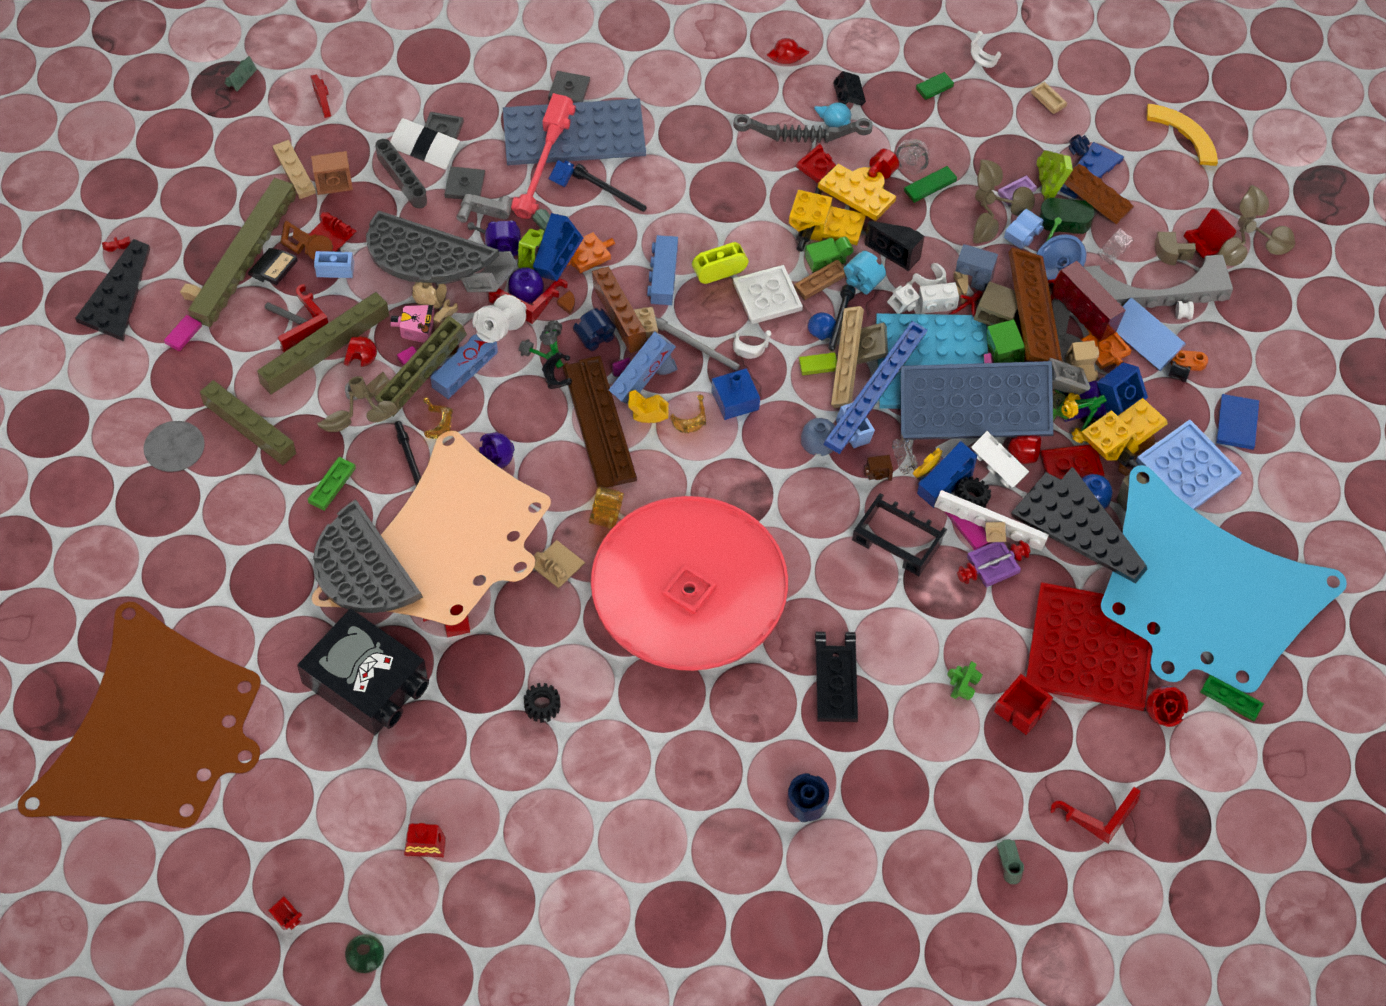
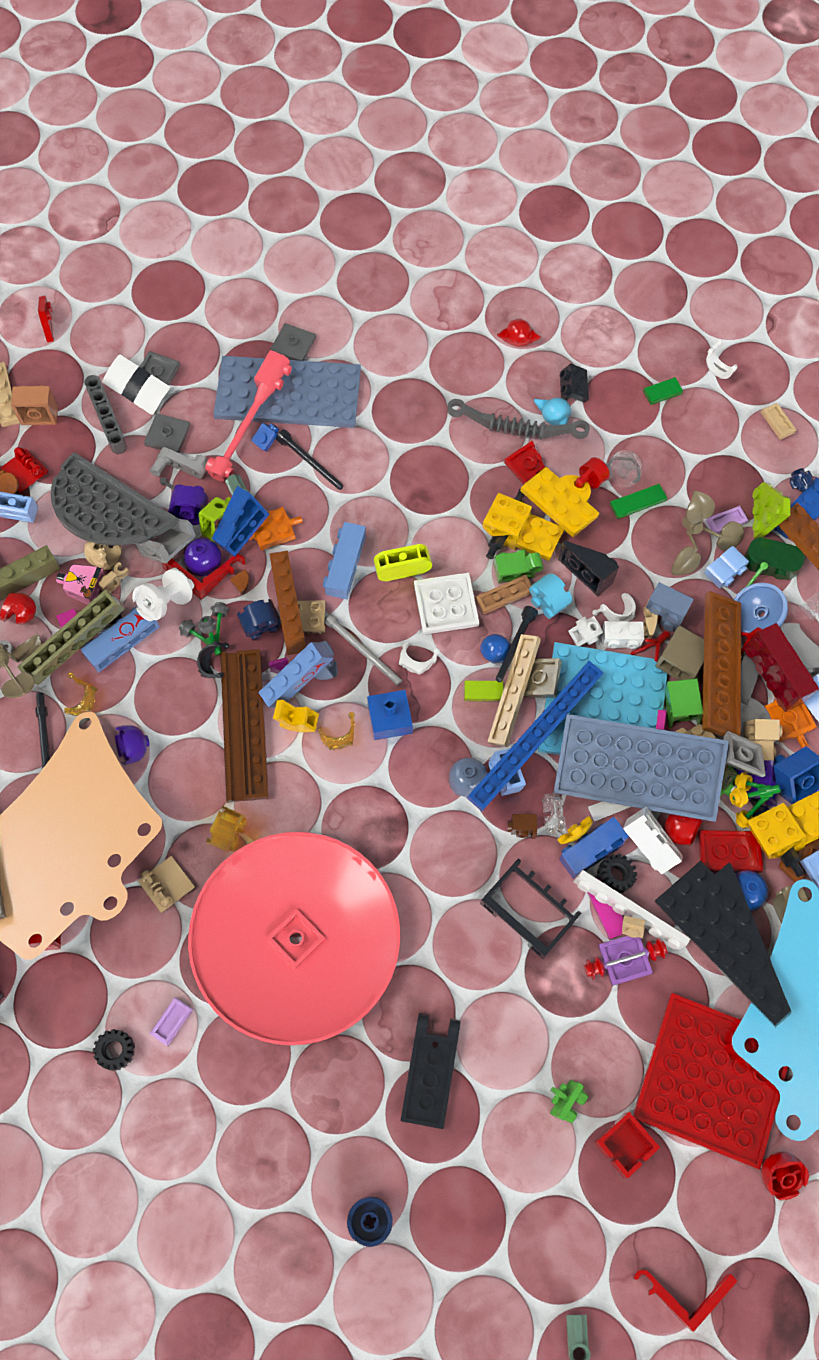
camera: 10 degrees right, 10 degrees up
none -> lavender tile [150,997,193,1046]

